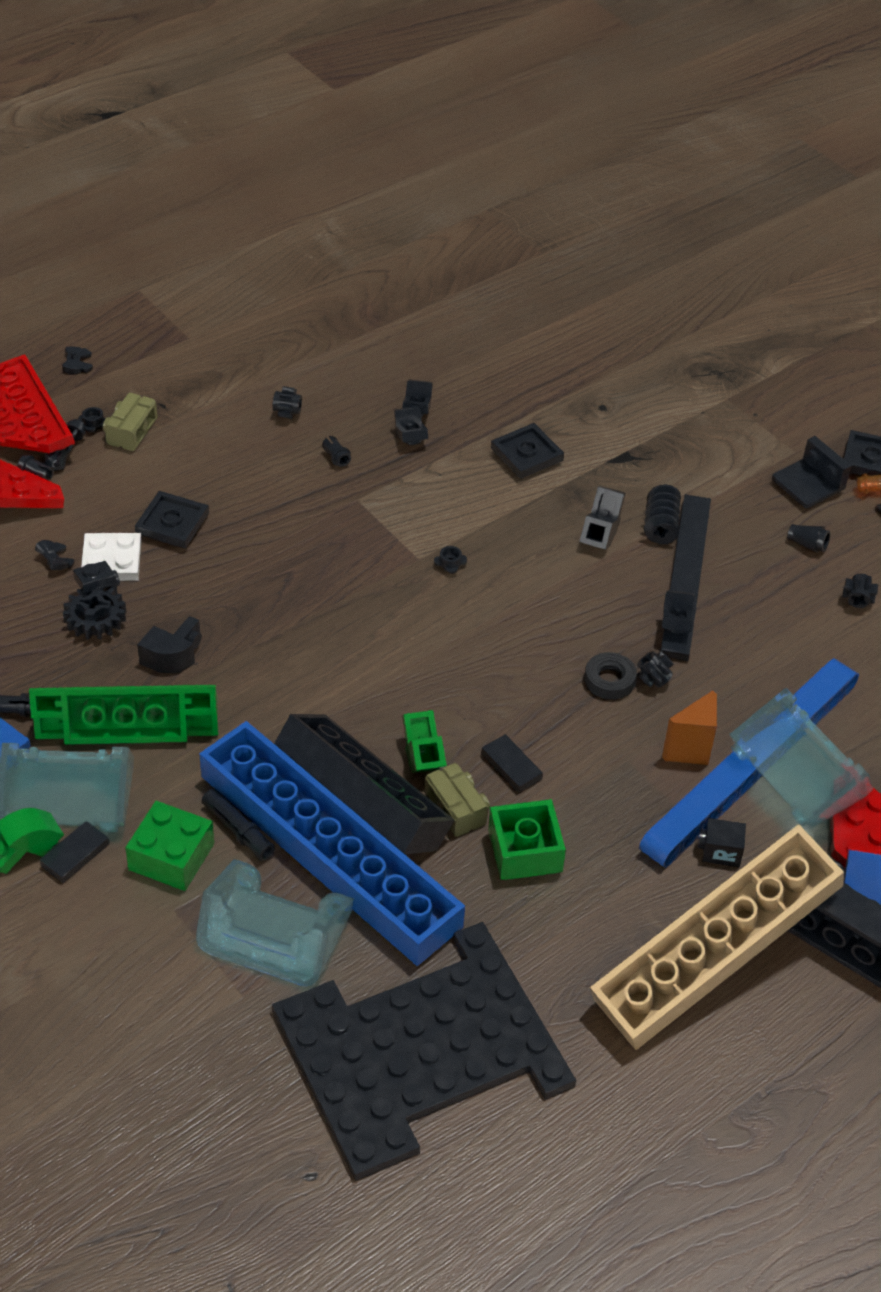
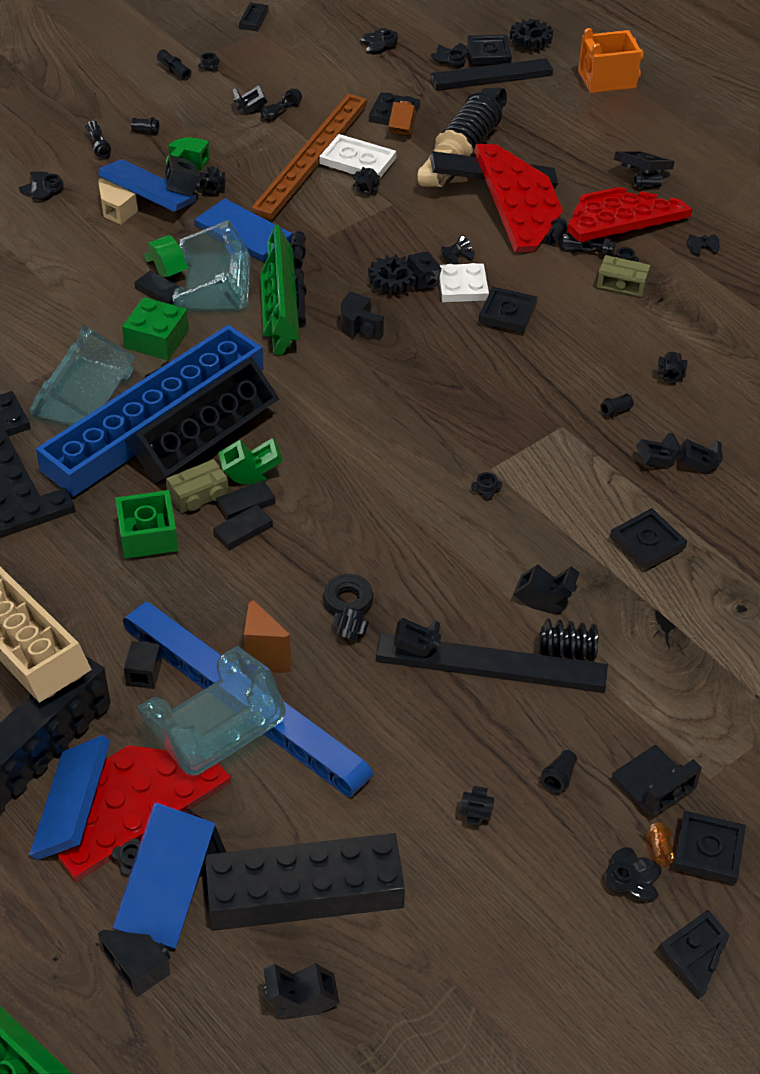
camera: 90 degrees right, 0 degrees up
none -> black tile [216,480,276,520]

